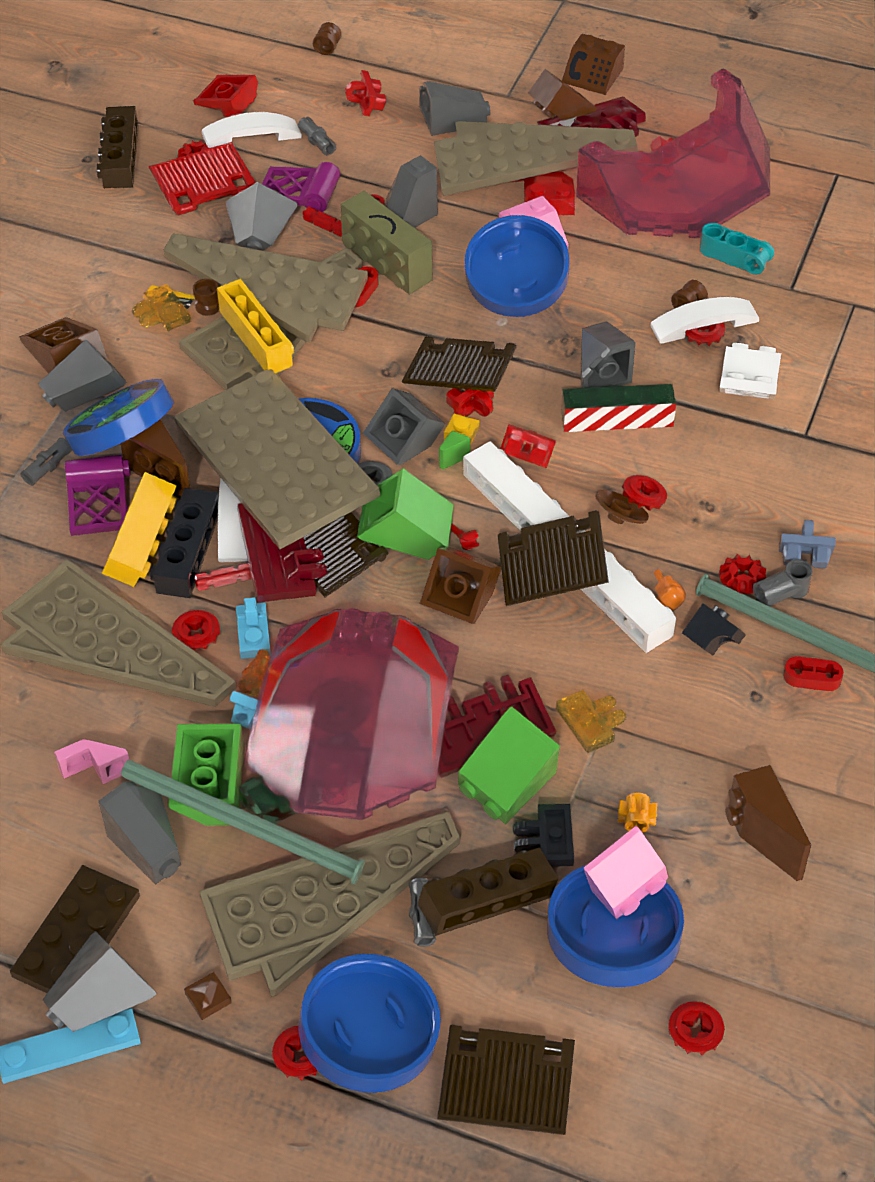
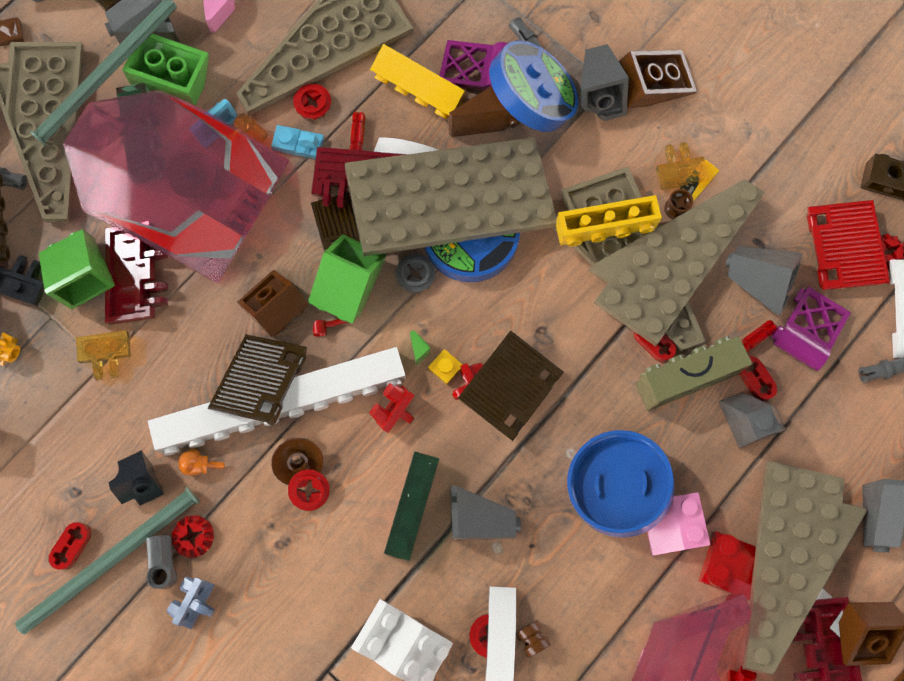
camera: 105 degrees right, 25 degrees up
black brick [150,488,219,598] -> none
dark grey slope [363,388,445,465] -> none

